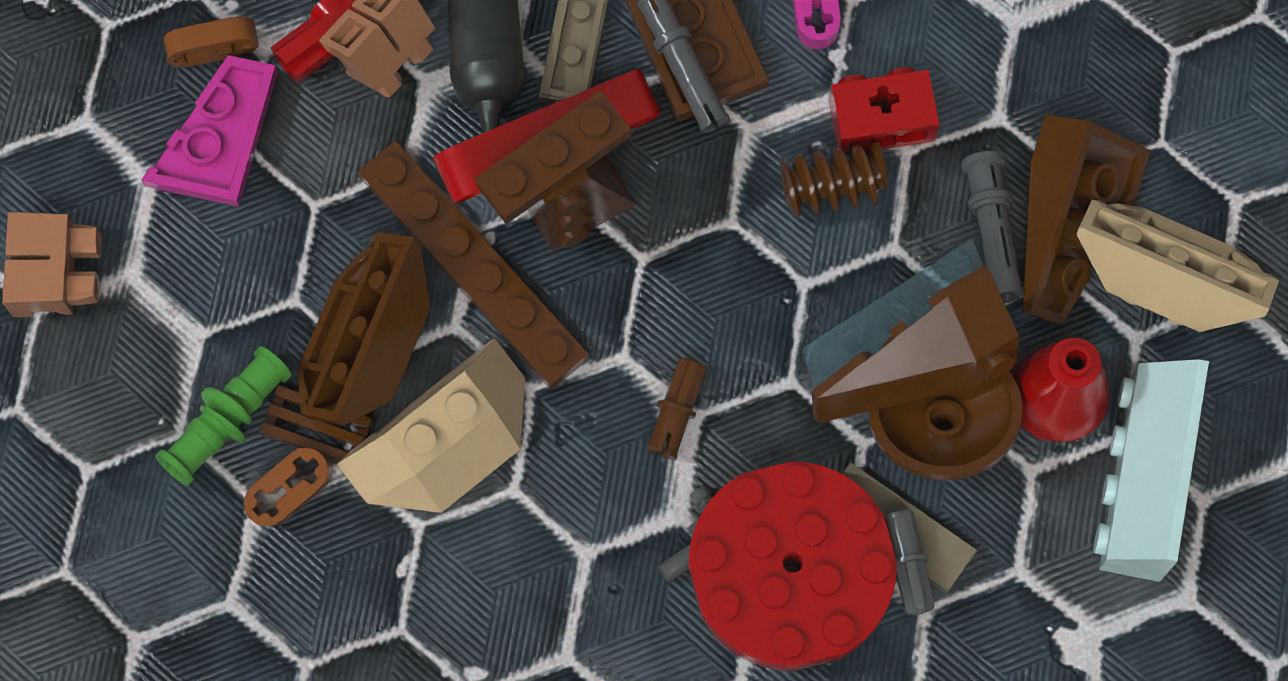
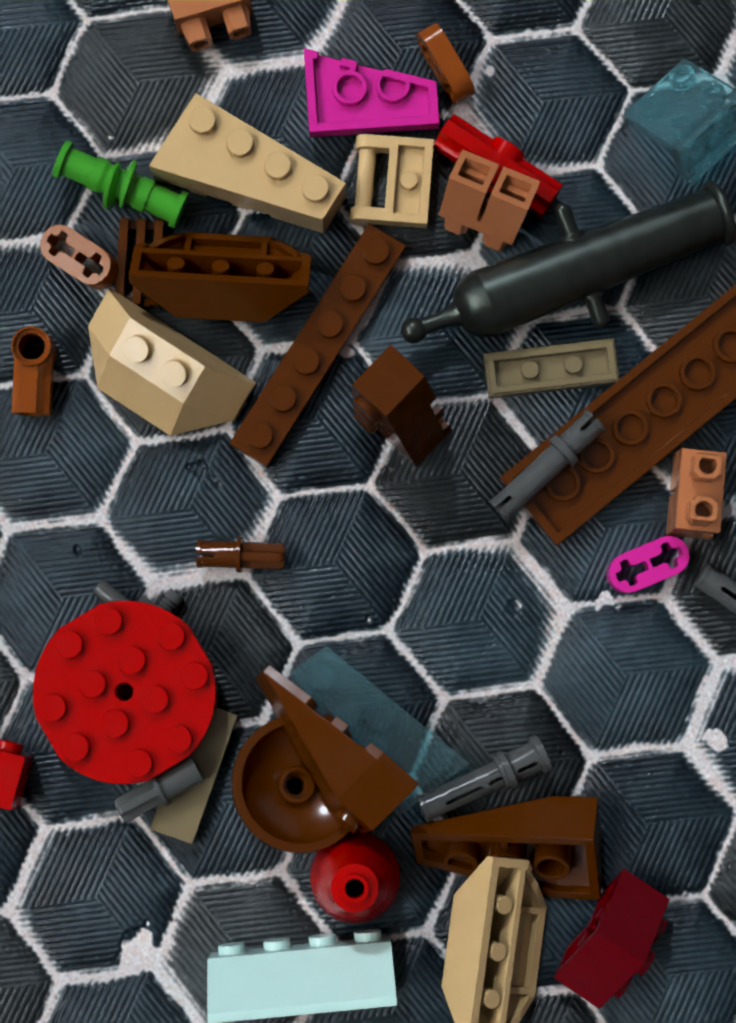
camera: 70 degrees right, 10 degrees up
red beam [432,69,662,204] -> none
reddish brown plate [474,90,632,224] -> none
reddish brown piece [780,142,887,218] -> none
red brick [829,67,940,155] -> none
none -> dark orange piece [11,326,58,417]
none -> tan wedge [149,93,346,234]
none -> tan plate [349,134,434,229]
none -> dark red brick [554,868,670,1009]

